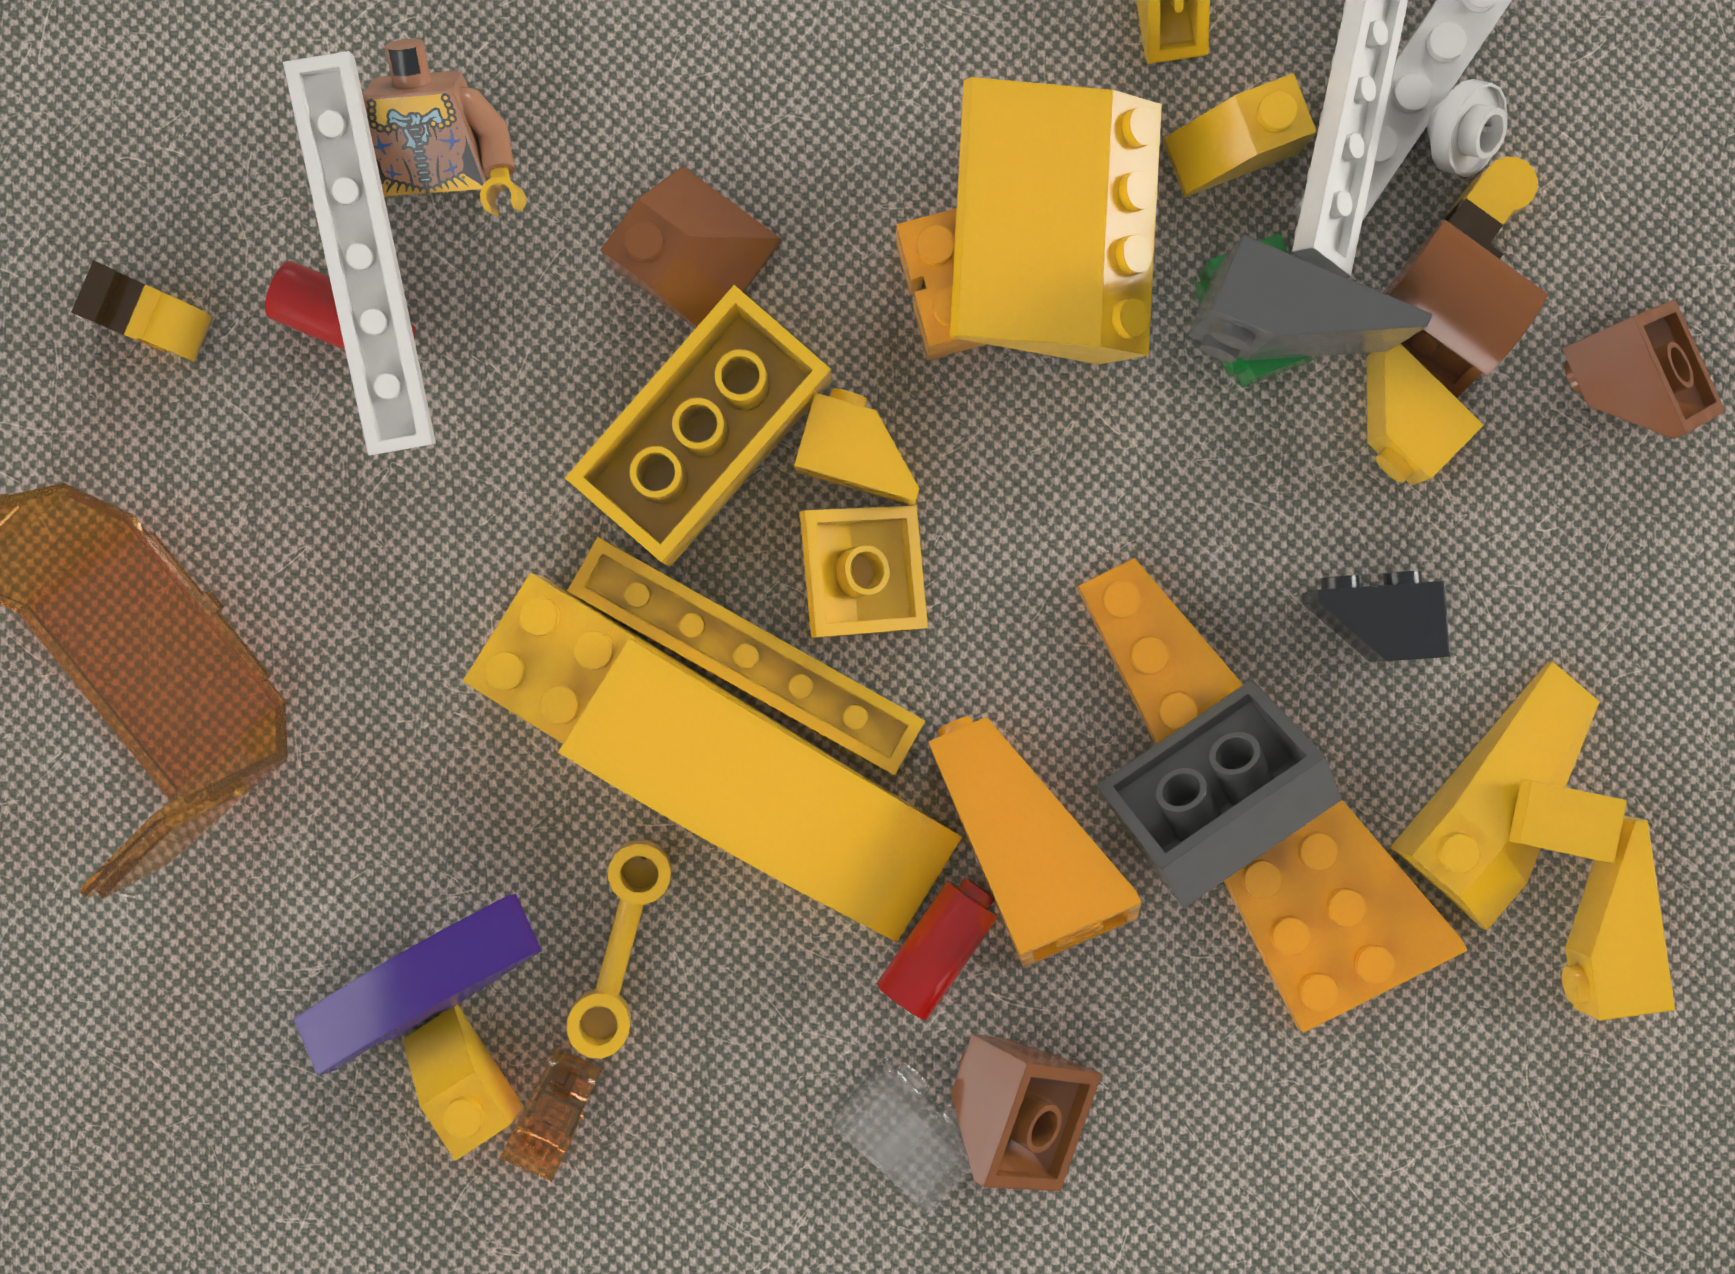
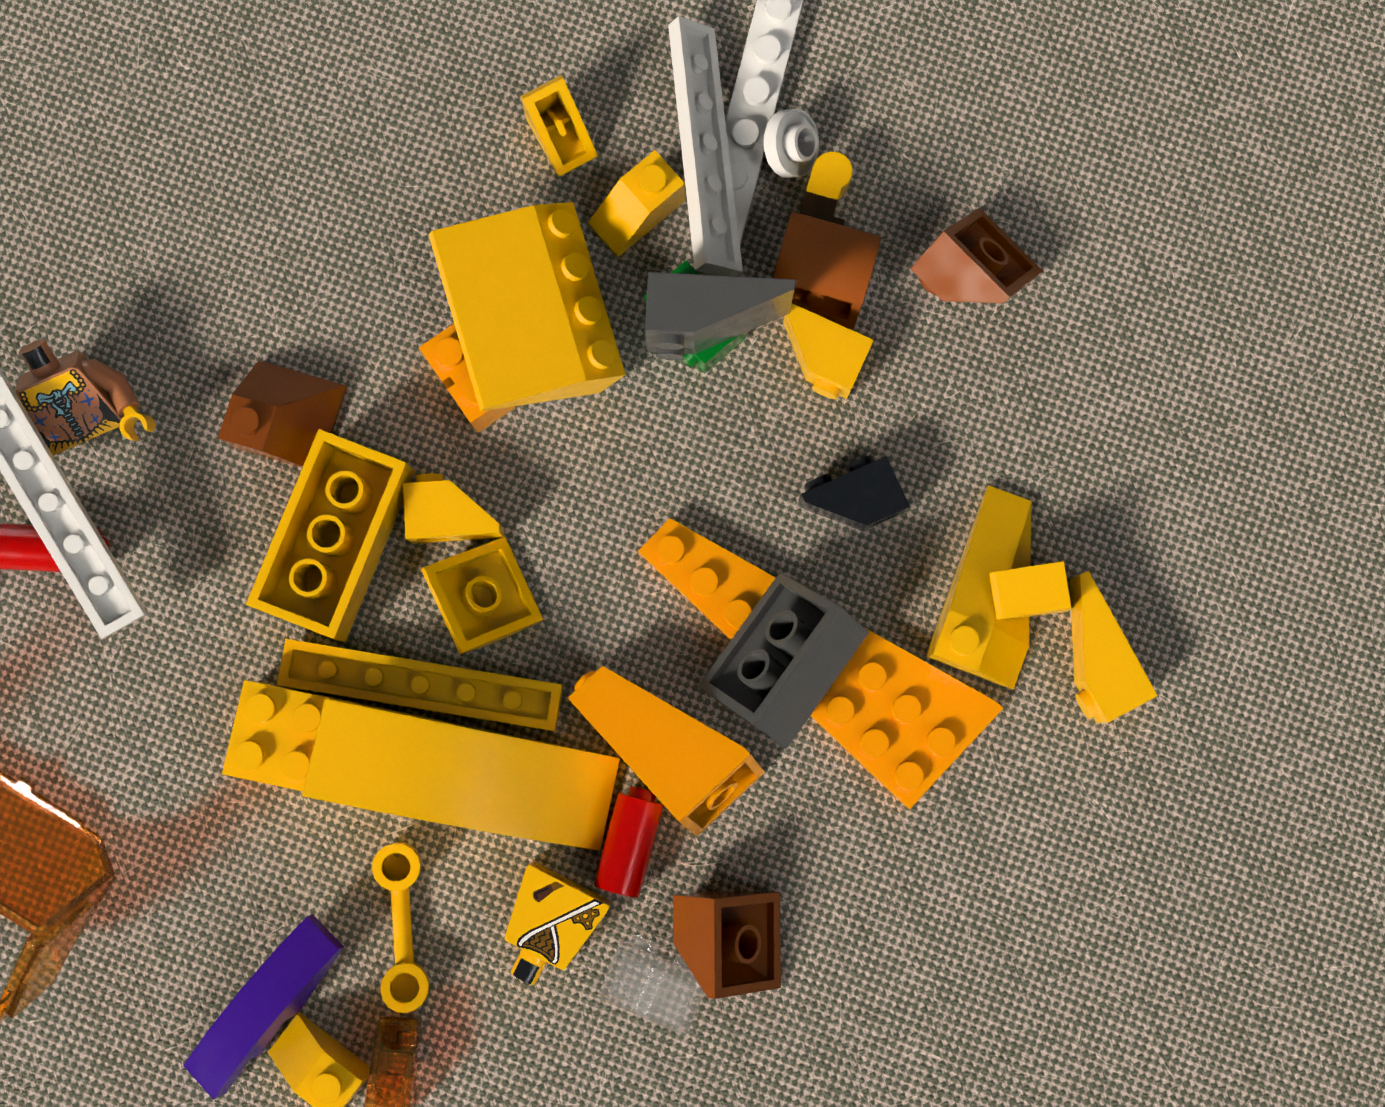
camera: 20 degrees left, 5 degrees down
none -> yellow torso [504,861,612,985]

